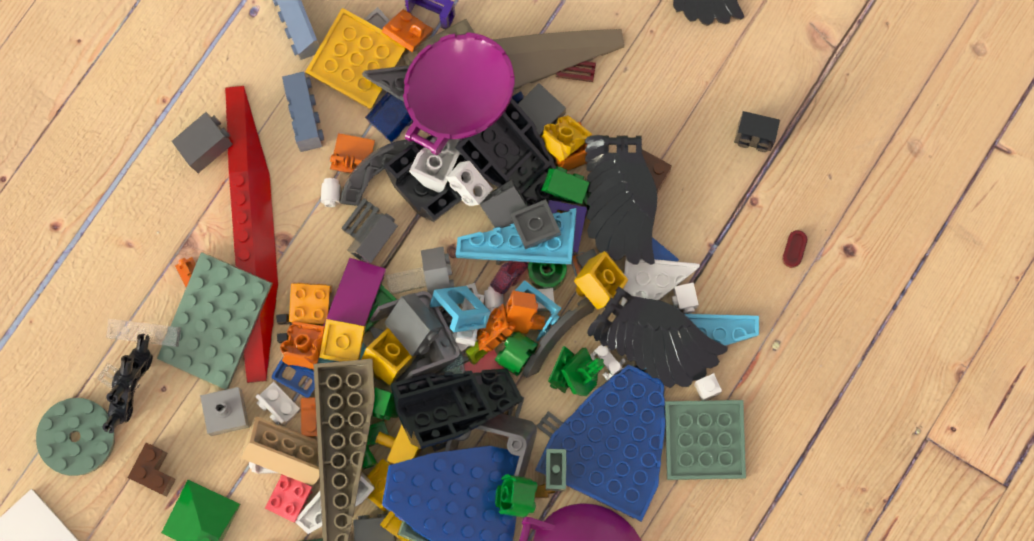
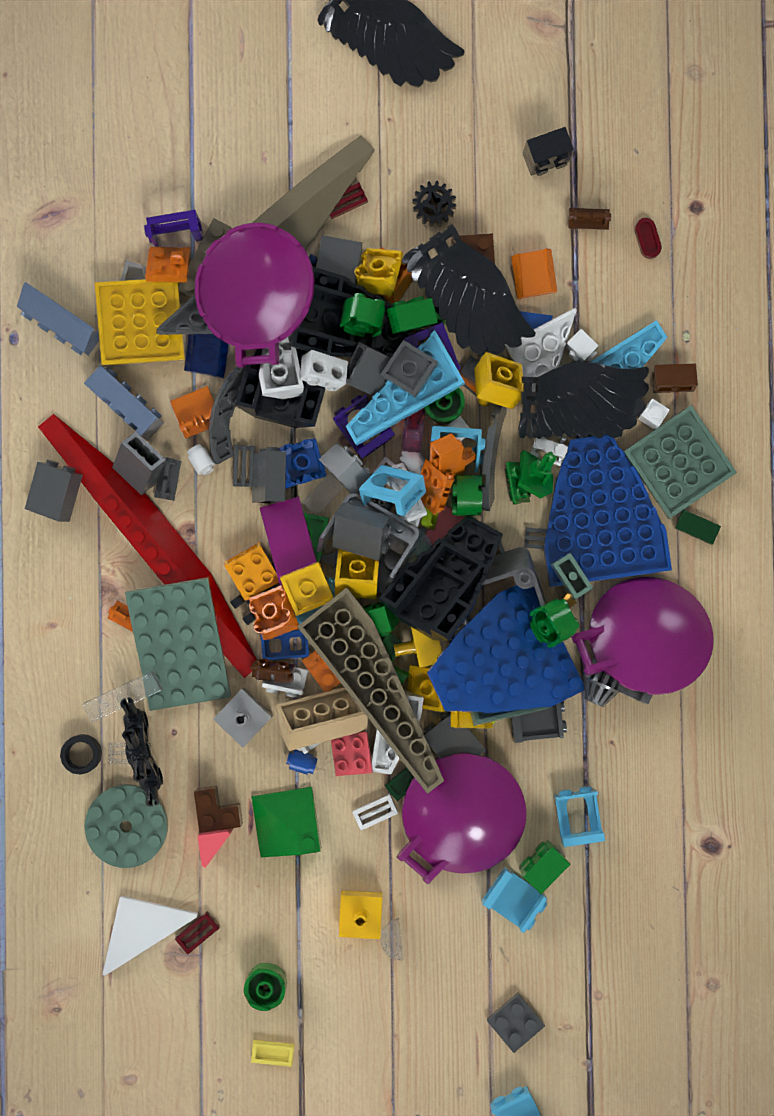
camera: 35 degrees left, 10 degrees up
none -> black tyre [60,734,102,775]
none -> dark grey brick [112,432,166,495]
none -> dark grey hinge [154,457,182,501]
none -> coral slope [197,828,234,868]
none -> reddish brown hinge [250,659,296,684]
none -> blue slope [279,438,326,489]
none -> blue brick [286,750,318,775]
none -> dark purple panel [333,395,395,460]
none -> green brick [340,293,385,337]
none -> black gear [412,181,456,227]
none -> orange slope [511,248,557,299]
none -> reddish brown hinge [568,208,611,230]
none -> reddish brown hinge [652,363,698,393]
none -> dark green tile [674,510,721,545]

